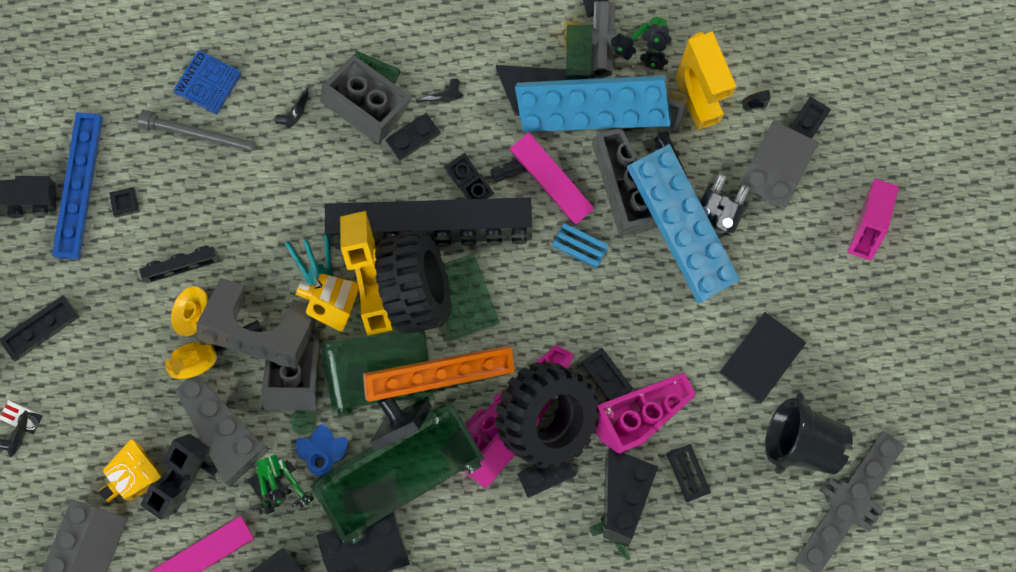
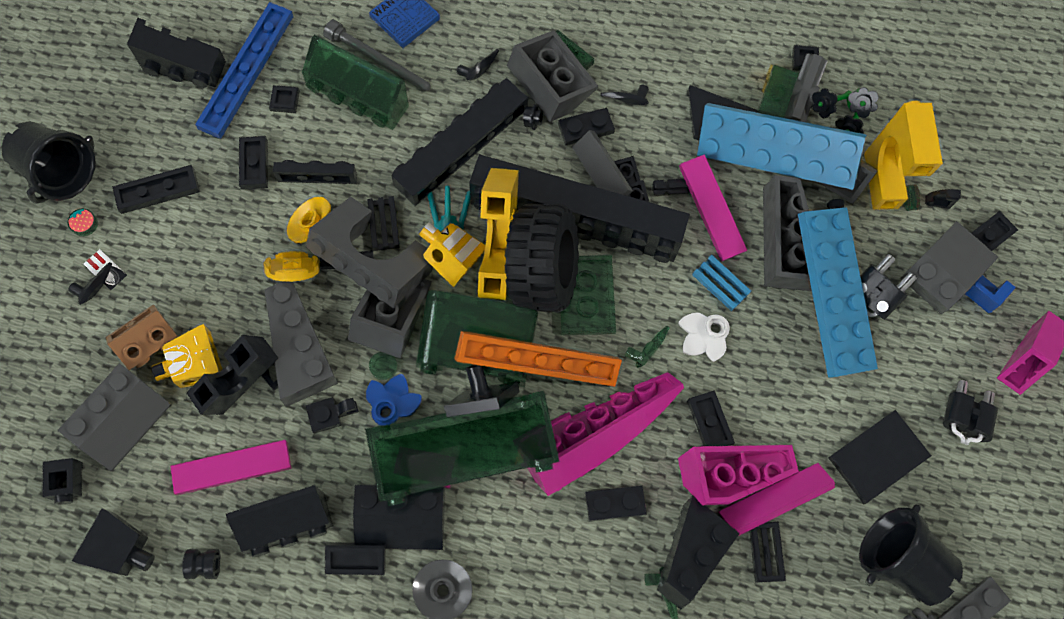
camera: 10 degrees right, 5 degrees down
plant [252,454,317,515] -> none
black tyre [495,361,599,468] -> none
none -> medium nougat brick [105,304,178,370]
none -> black plate [239,136,268,190]
none -> clear green slope [302,34,409,130]
none -> black tile [367,196,400,251]
none -> black brick [391,78,528,206]
none -> black plate [523,104,543,130]
none -> dark grey tile [572,130,633,196]
none -> clear green bar [625,326,669,368]
none -> white plate [678,313,730,362]
none -> dark pink tile [719,463,835,535]
none -> clear green tile [904,184,920,211]
none -> black piece [943,380,998,445]
none -> blue panel [965,275,1016,313]

